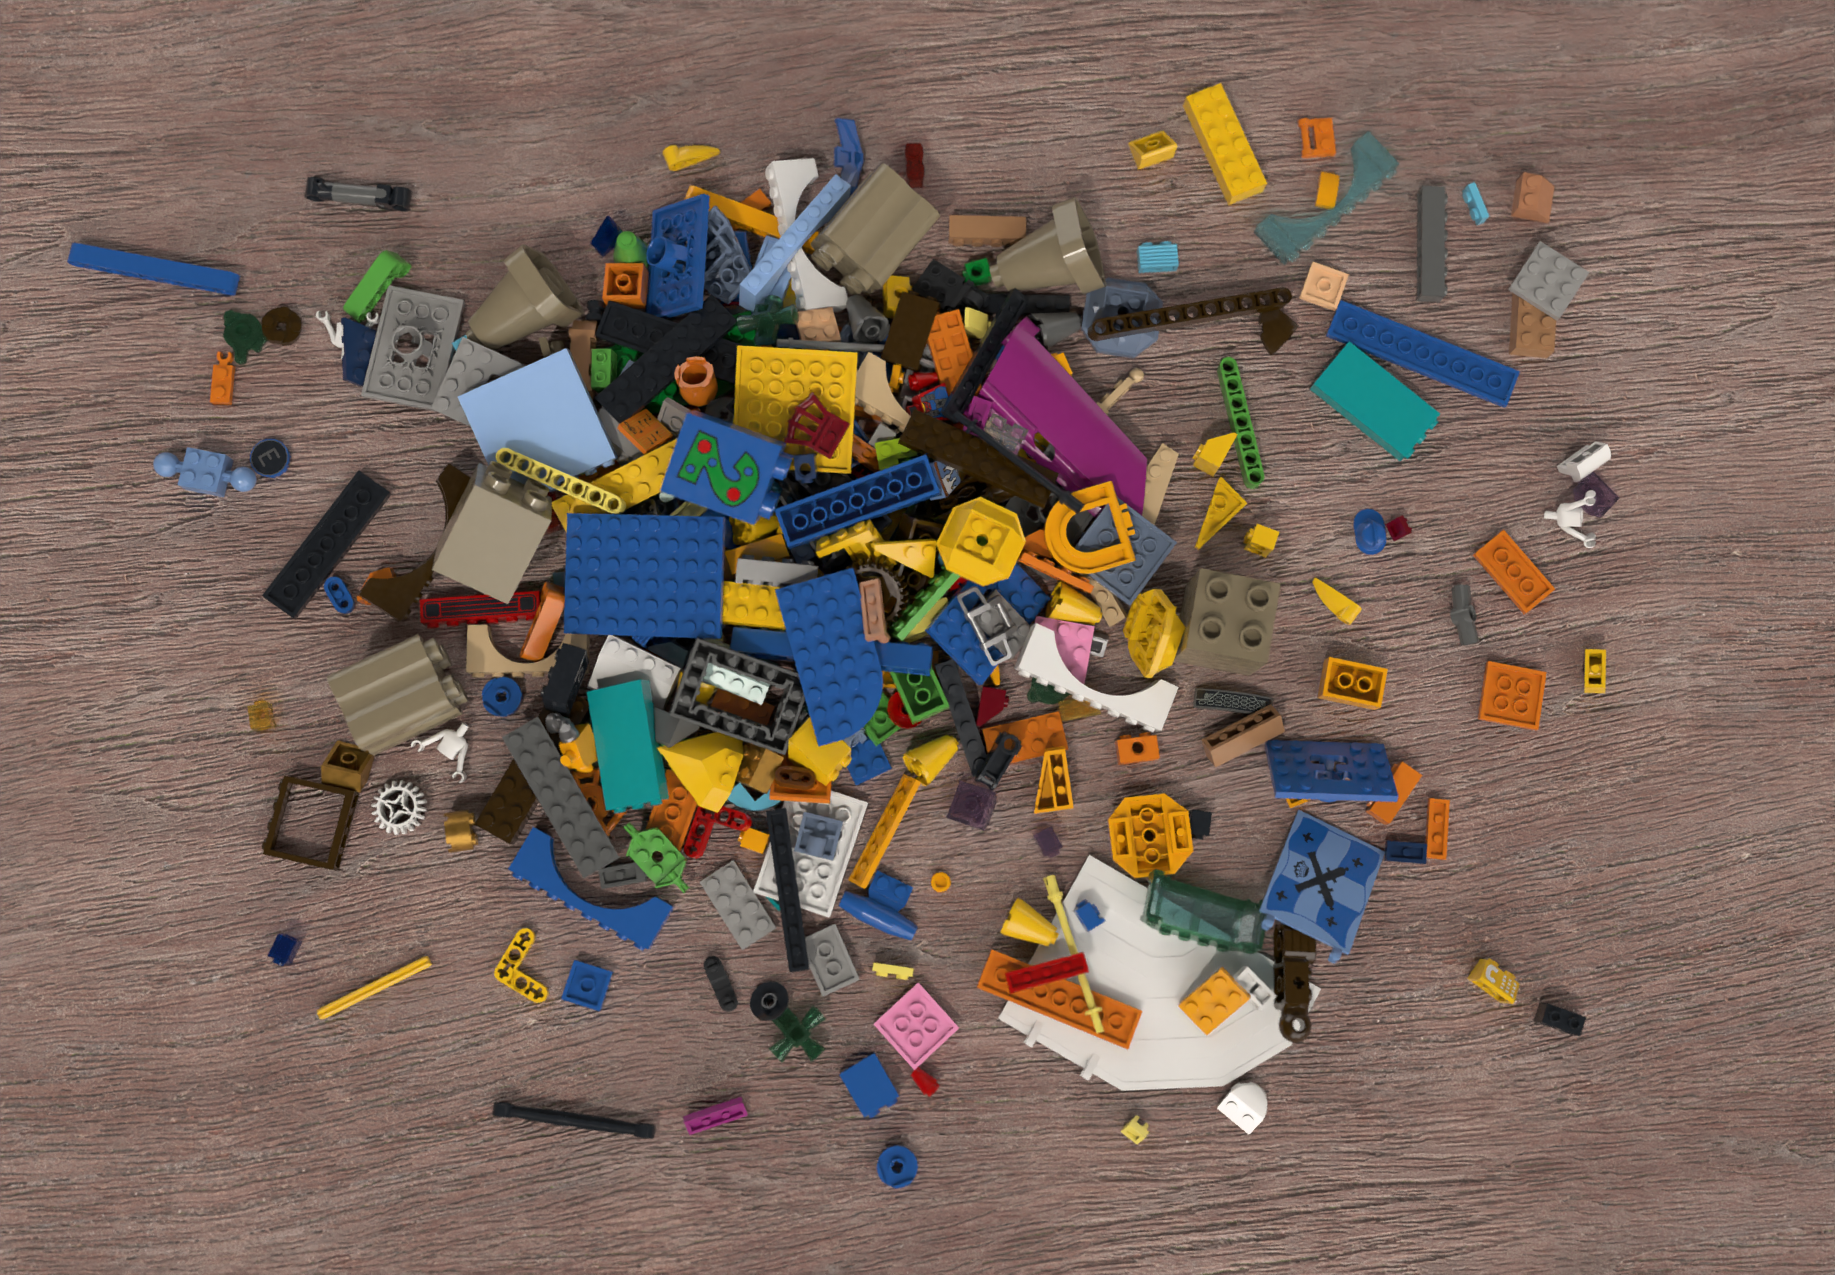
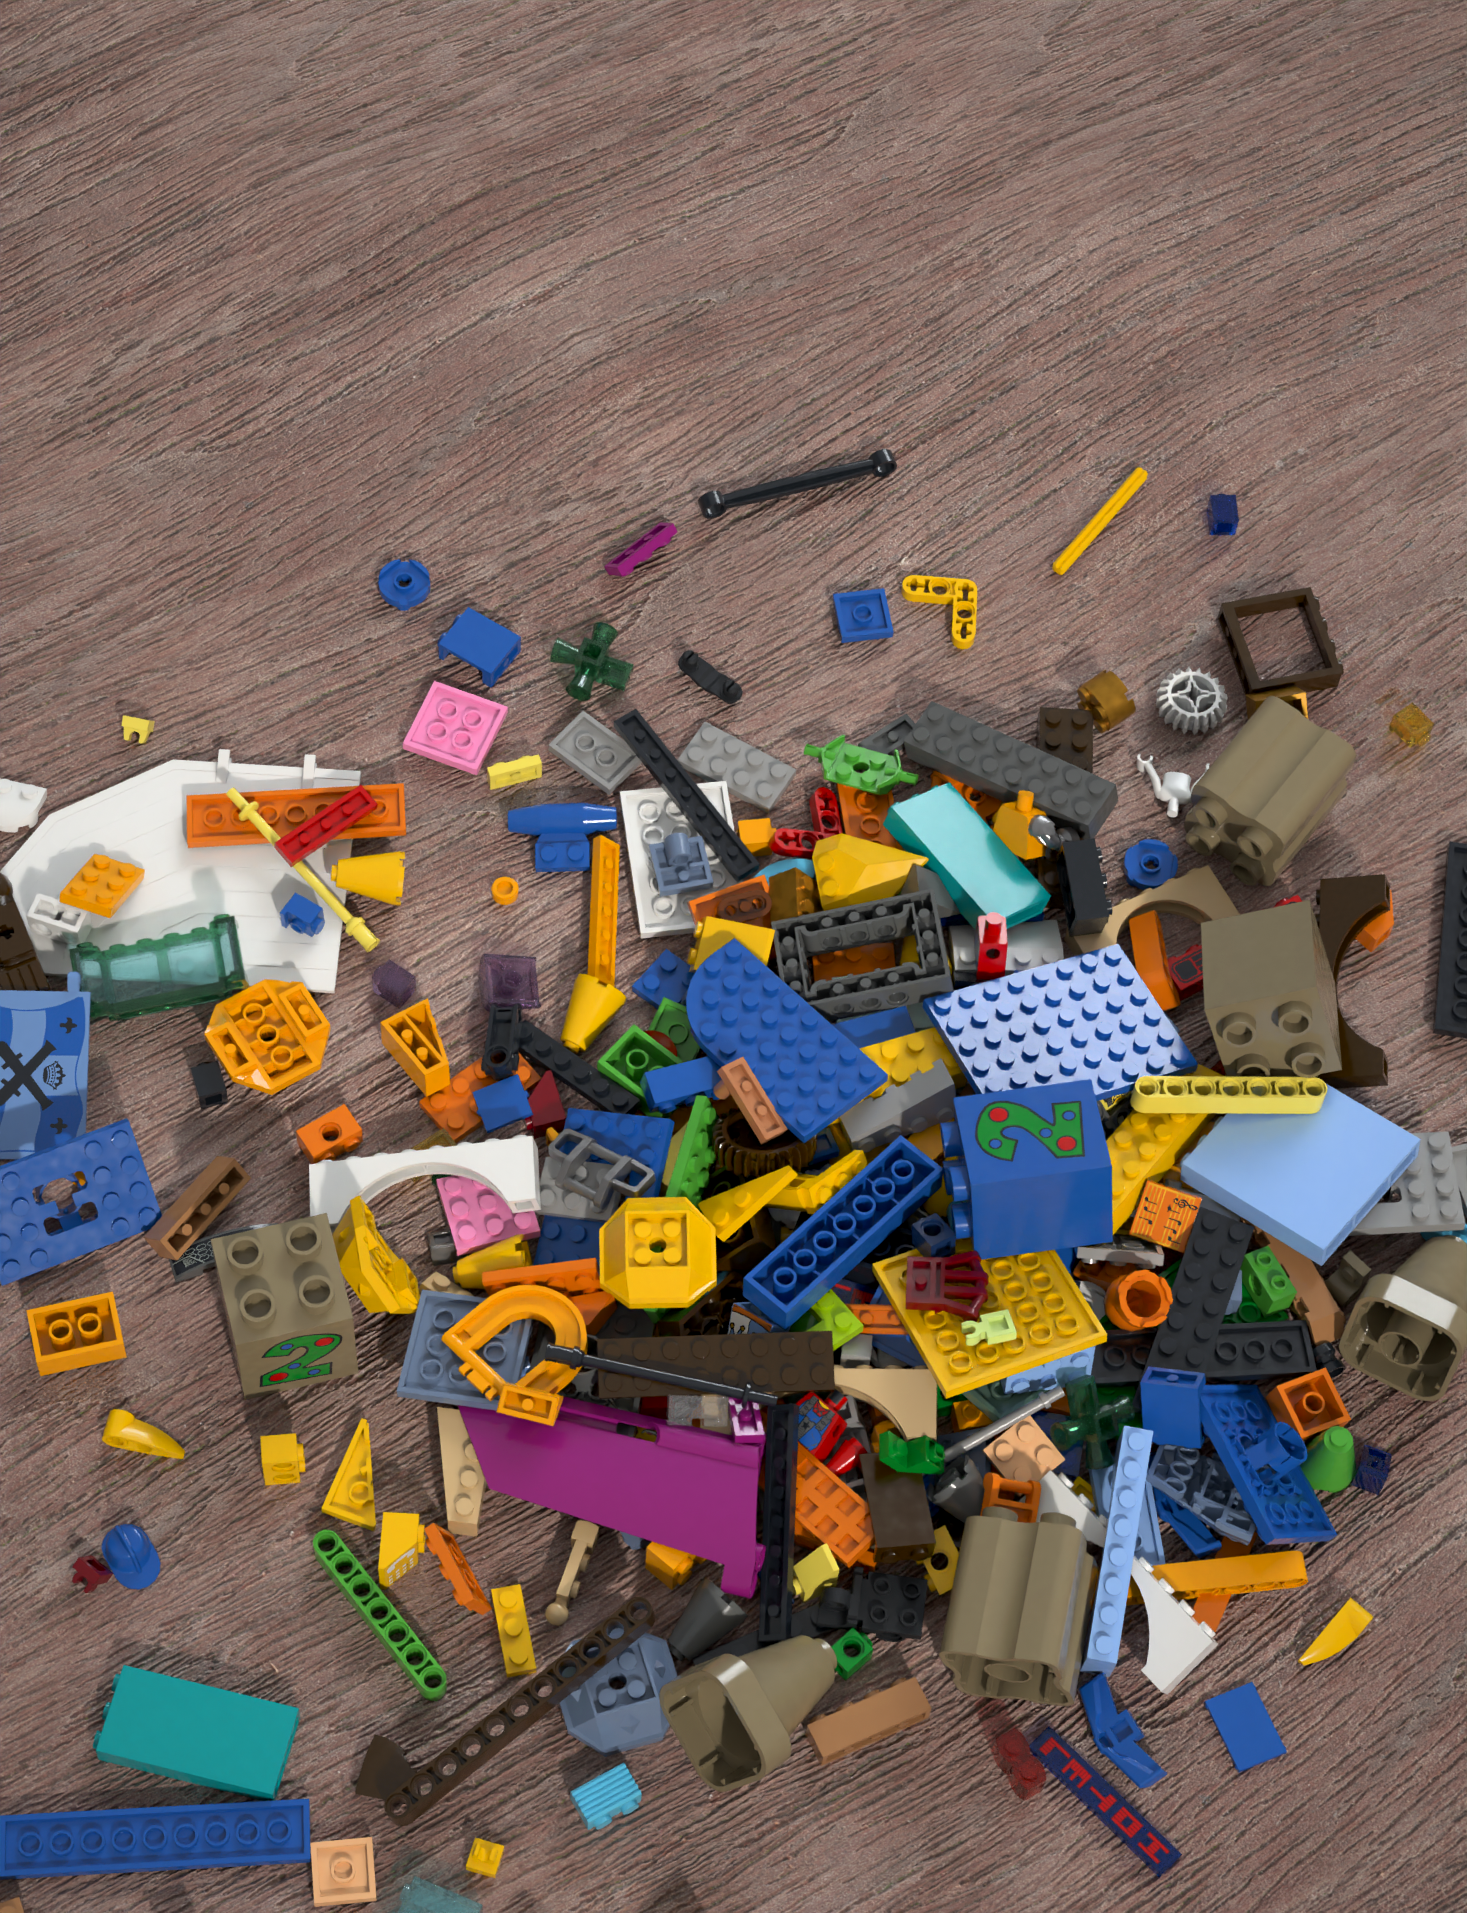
camera: 155 degrees right, 20 degrees down
blue plate [324,577,355,614] -> none
blue arch [508,827,674,951] -> none
black dish [750,981,789,1021] -> none
red cone [910,1067,941,1098] -> none
none -> orange plate [424,1523,492,1615]
none -> yellow tile [466,1838,504,1878]
none -> blue piece [472,1074,533,1133]
none -> yellow plate [491,1584,536,1678]
none -> light orange slope [497,1382,564,1426]
none -> green slope [879,1431,945,1474]
none -> yellowish green plate [961,1309,1017,1346]
none -> red torso [974,912,1008,979]
none -> orange plate [980,1472,1041,1523]
none -> clear blue tile [1027,1726,1182,1878]
none -> blue panel [1140,1366,1206,1449]
none -> blue piece [1204,1682,1287,1773]

